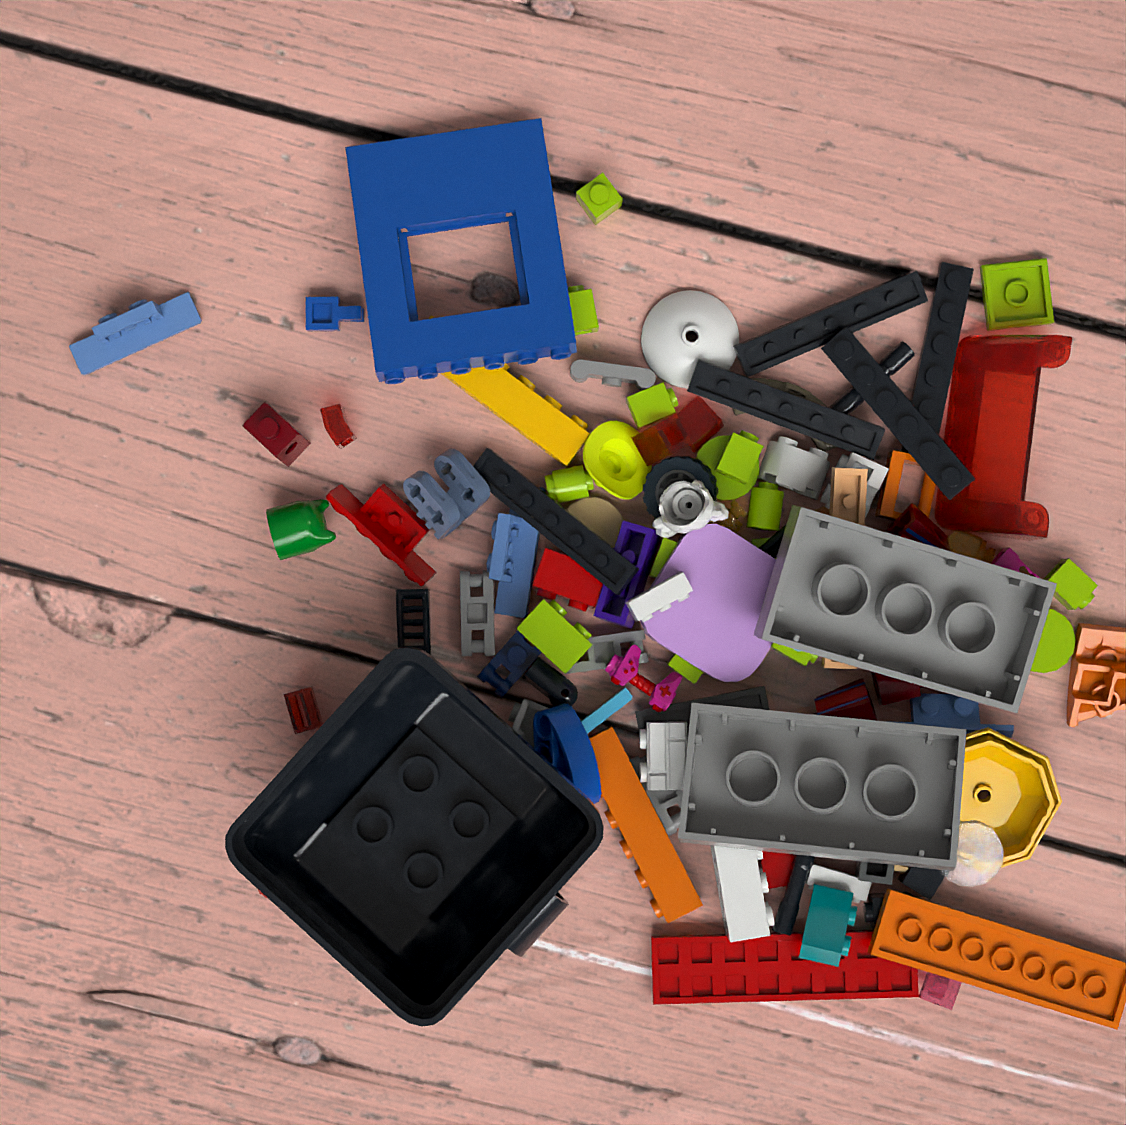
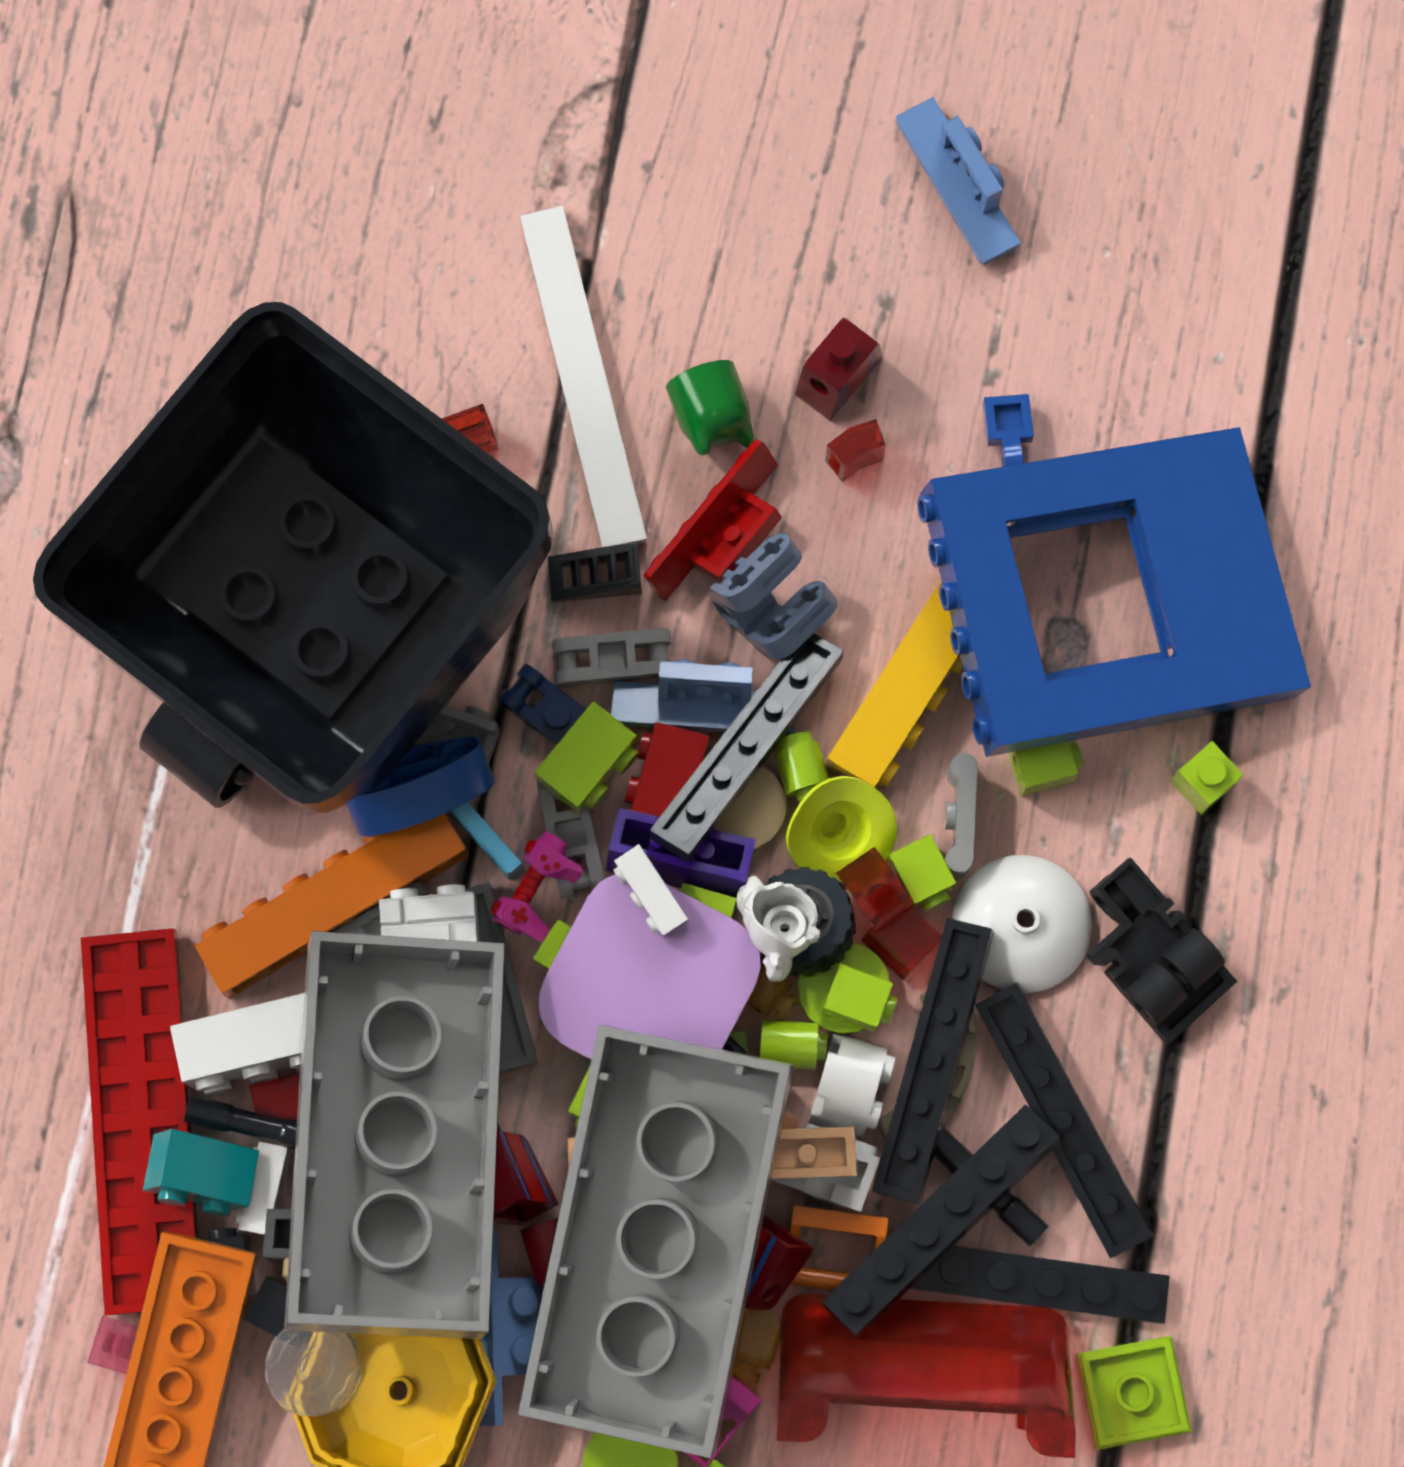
camera: 90 degrees right, 10 degrees down
black piece [522,657,578,706] -> none
none -> white tile [520,205,647,547]
none -> black plate [1086,858,1238,1044]

